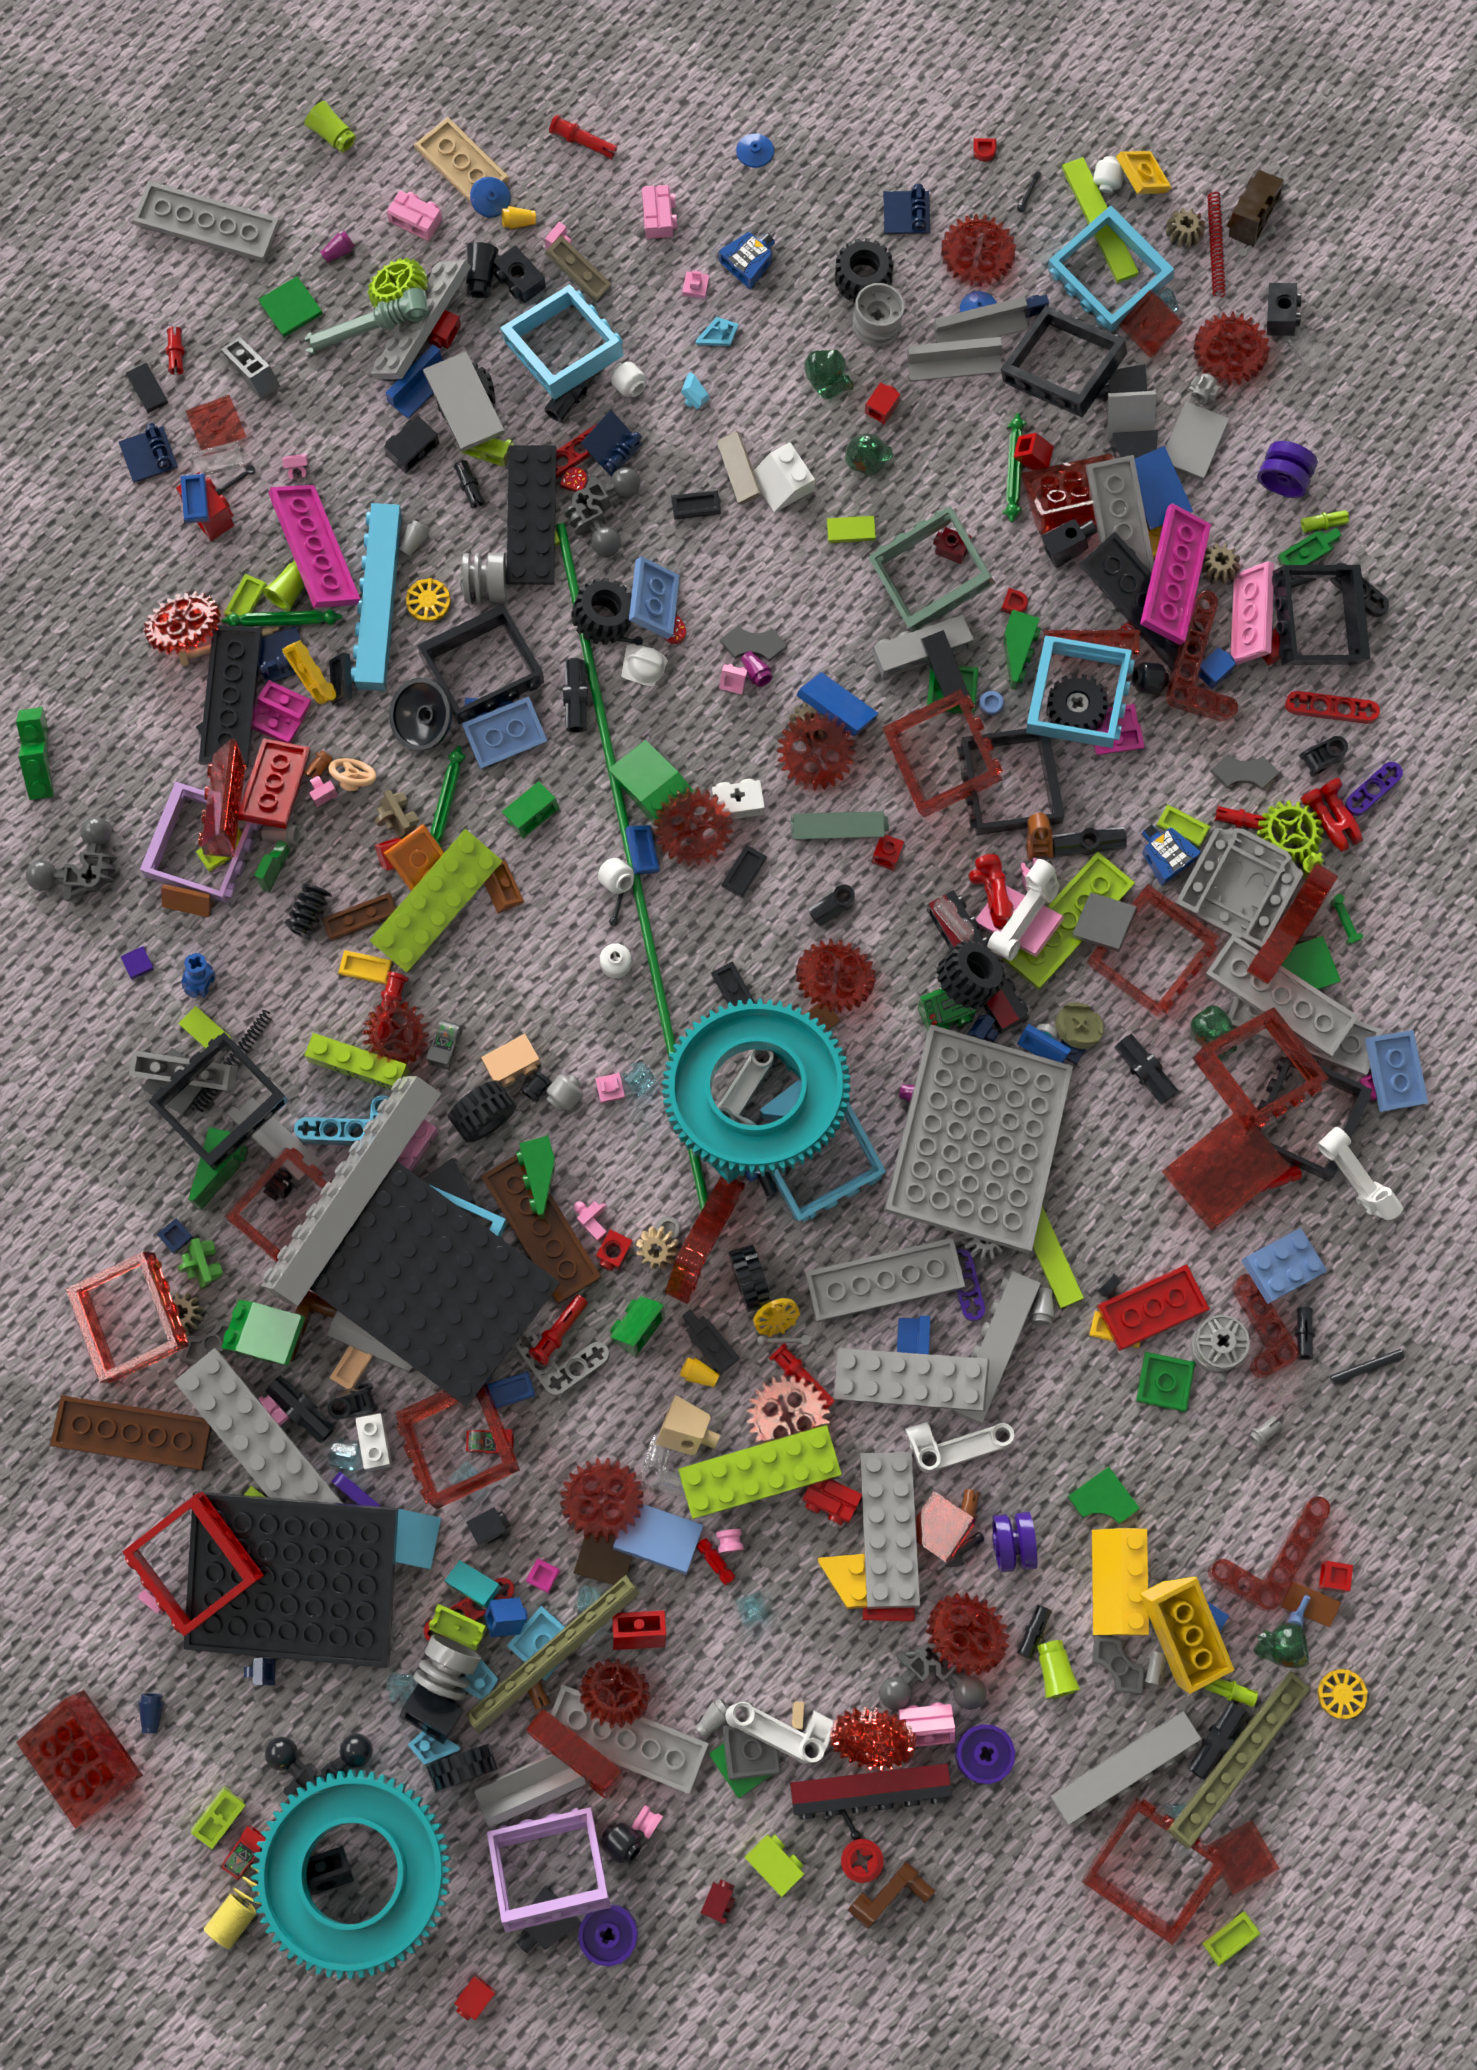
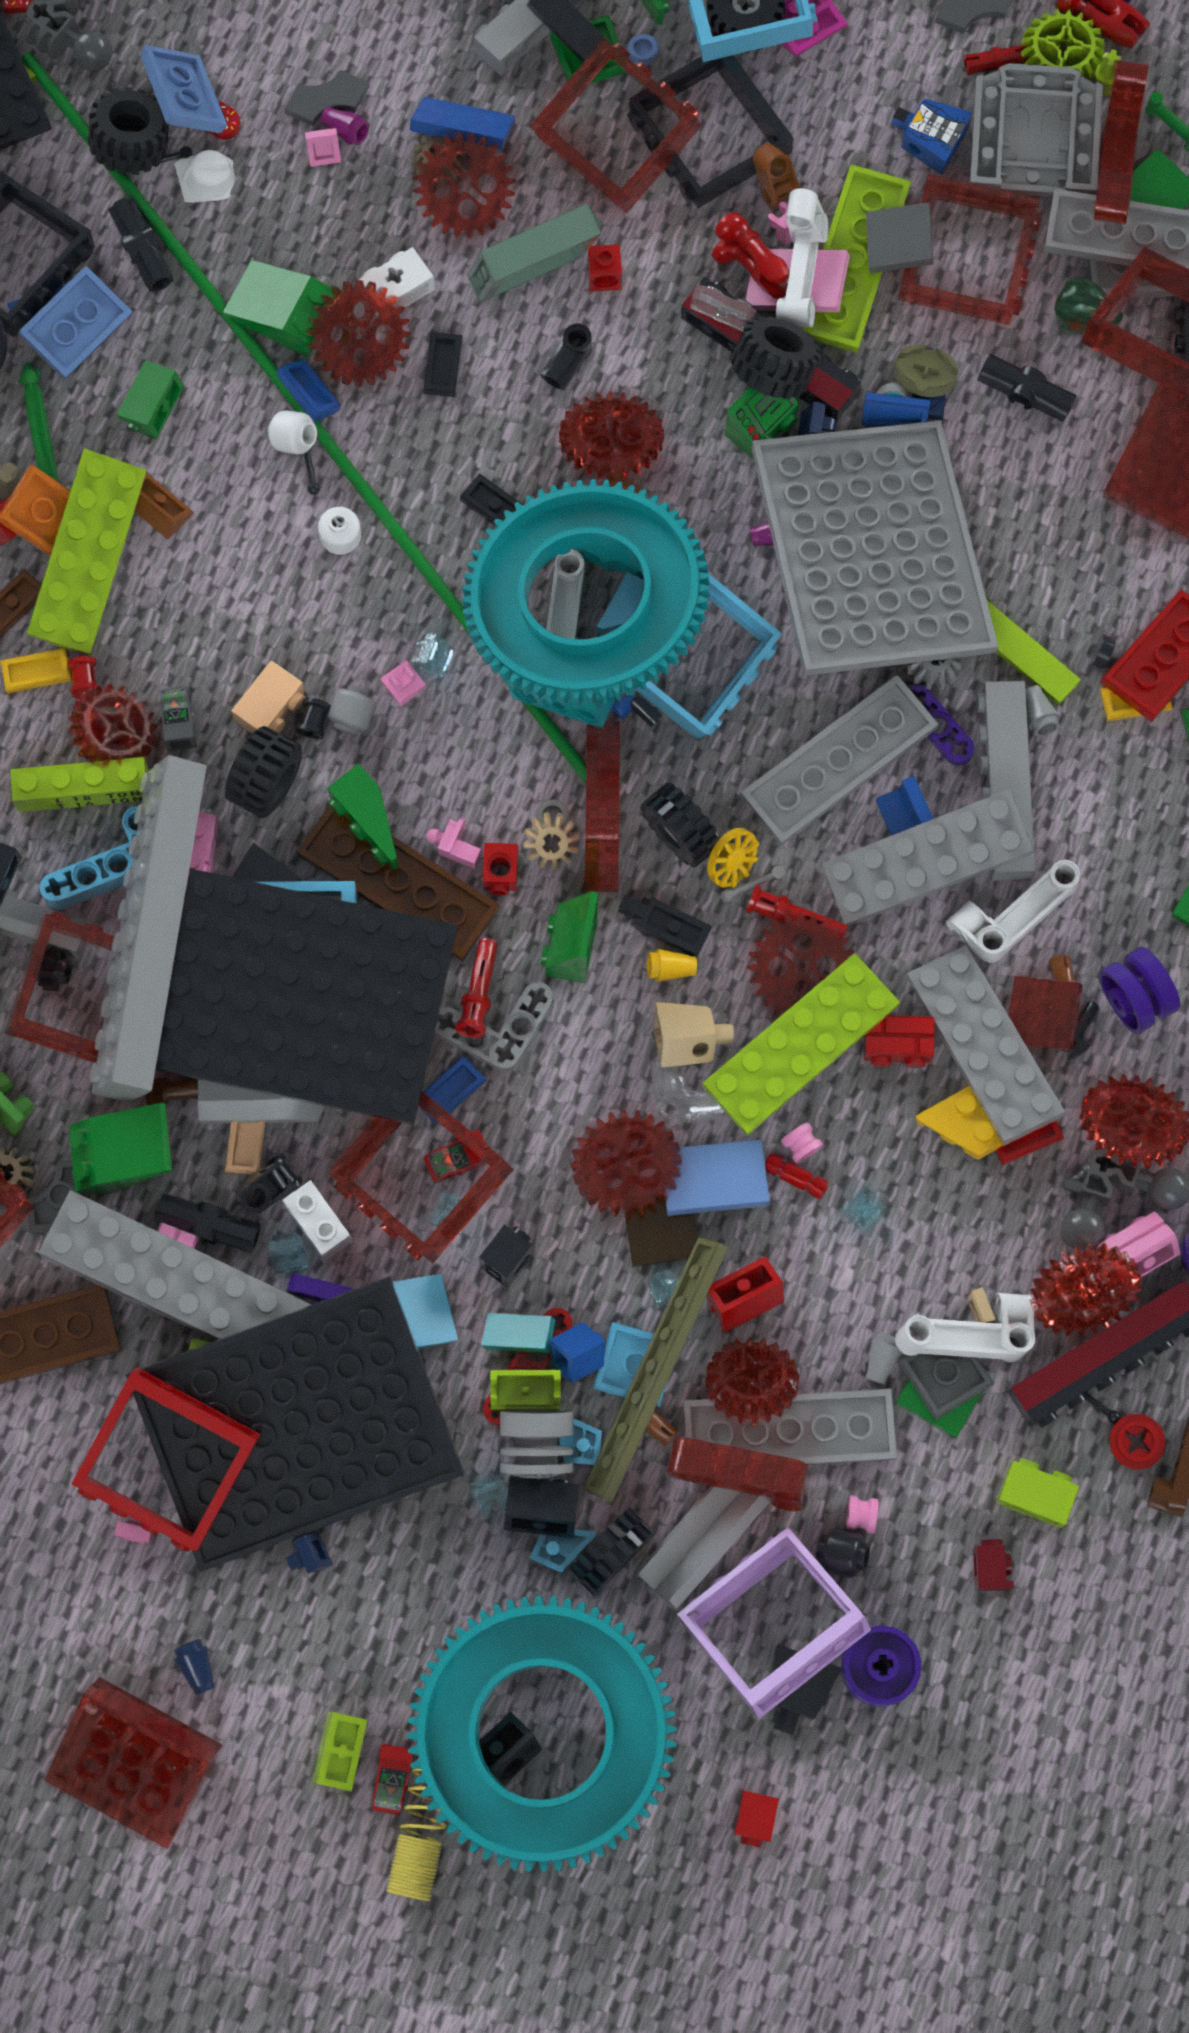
camera: 25 degrees left, 0 degrees up
black piece [265,1733,373,1796] -> none
dark pink tile [525,1558,561,1594] -> none
black piece [1052,827,1127,858] -> none
lime tile [1156,804,1211,849] -> none

